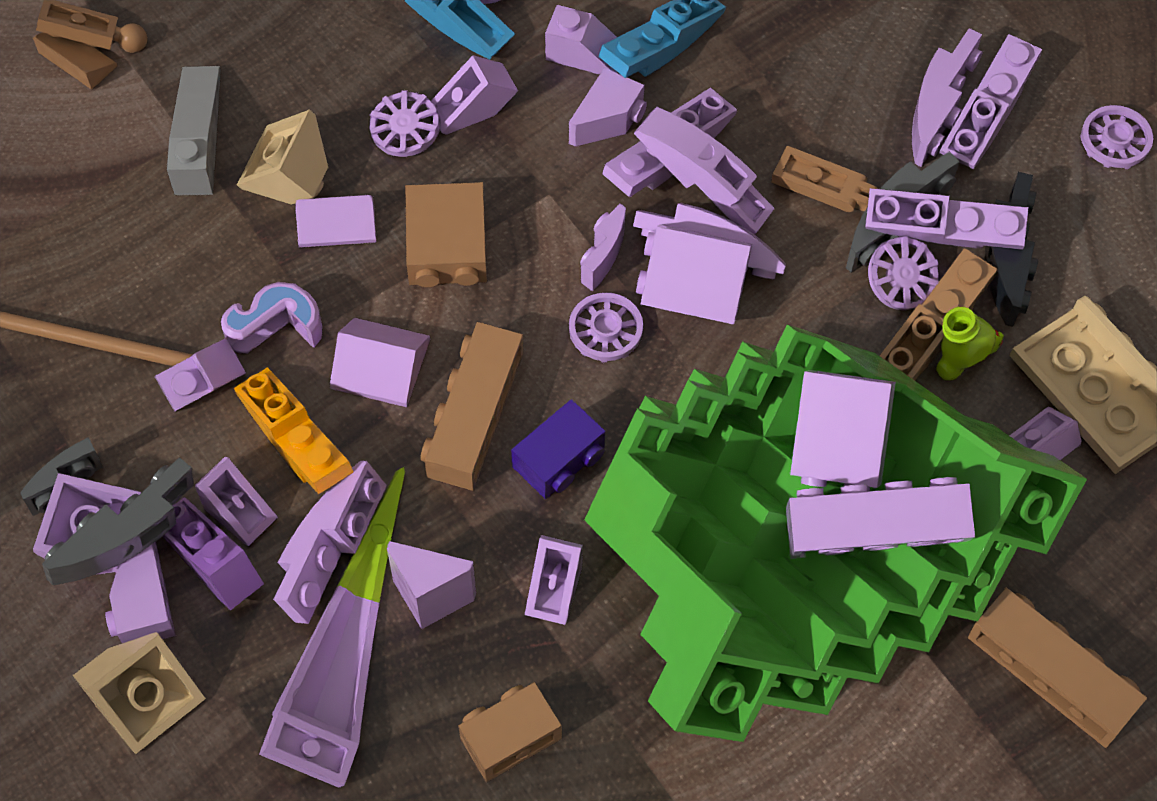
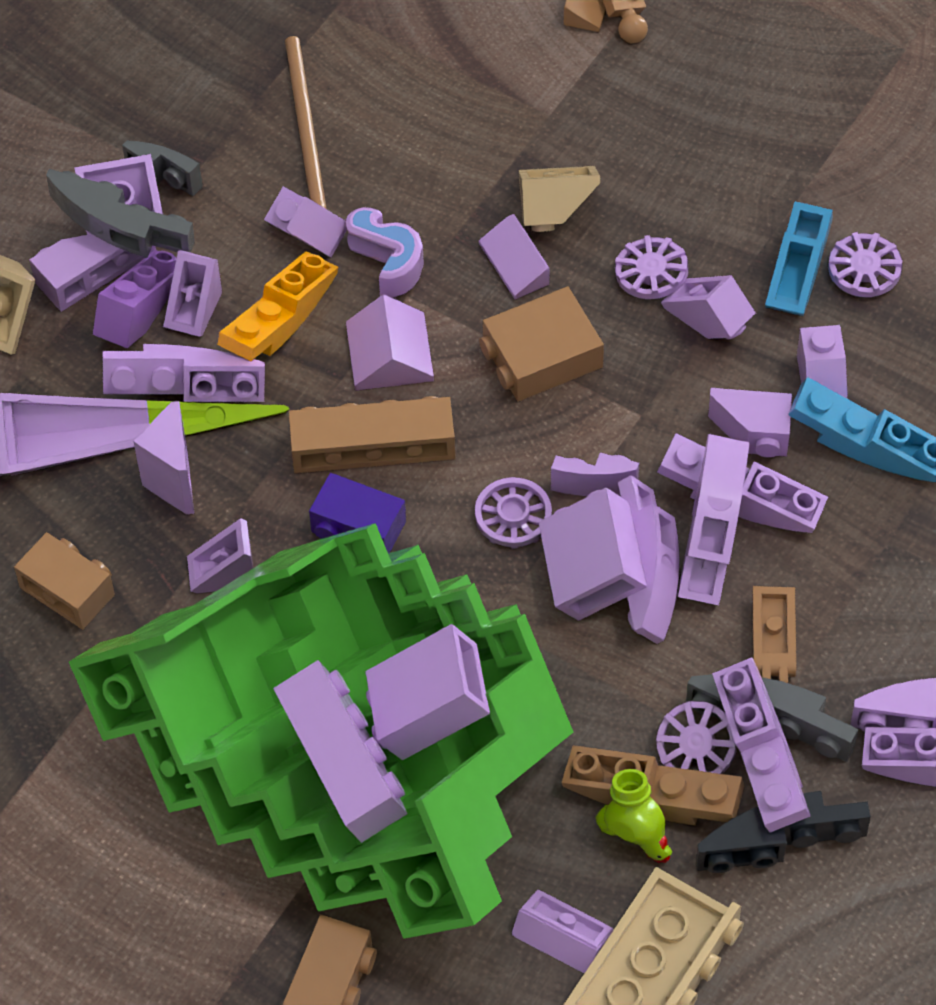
camera: 70 degrees right, 5 degrees down
light grey slope [167,66,221,195] -> none

